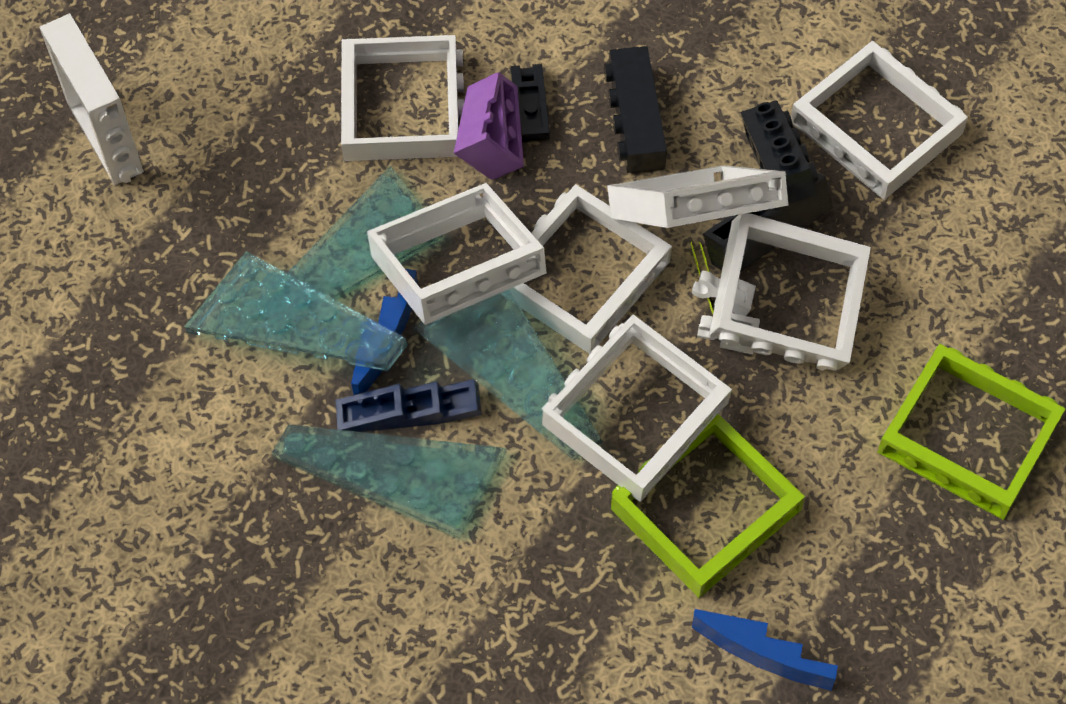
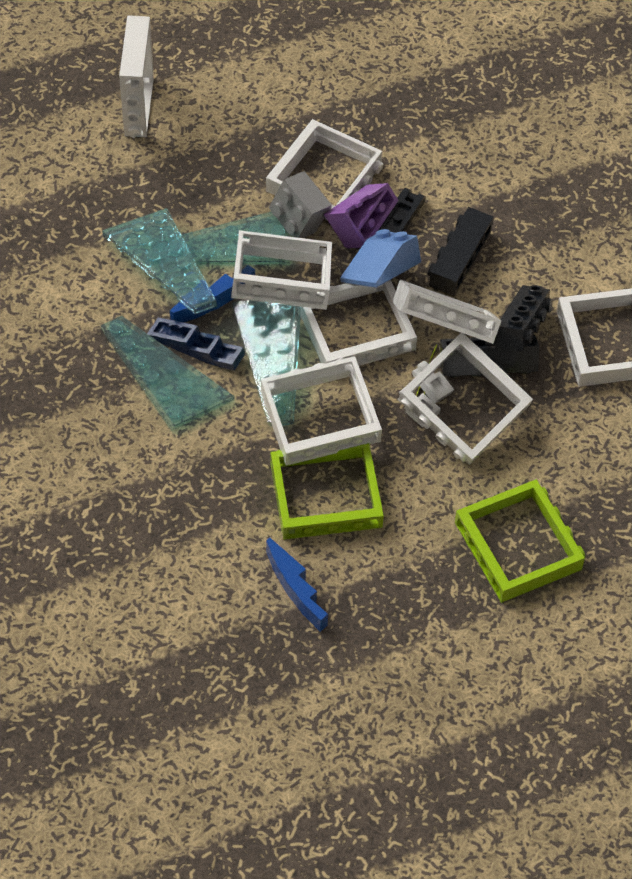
camera: 30 degrees right, 5 degrees down
none -> light grey brick [269,171,332,238]
none -> medium blue slope [340,229,421,288]

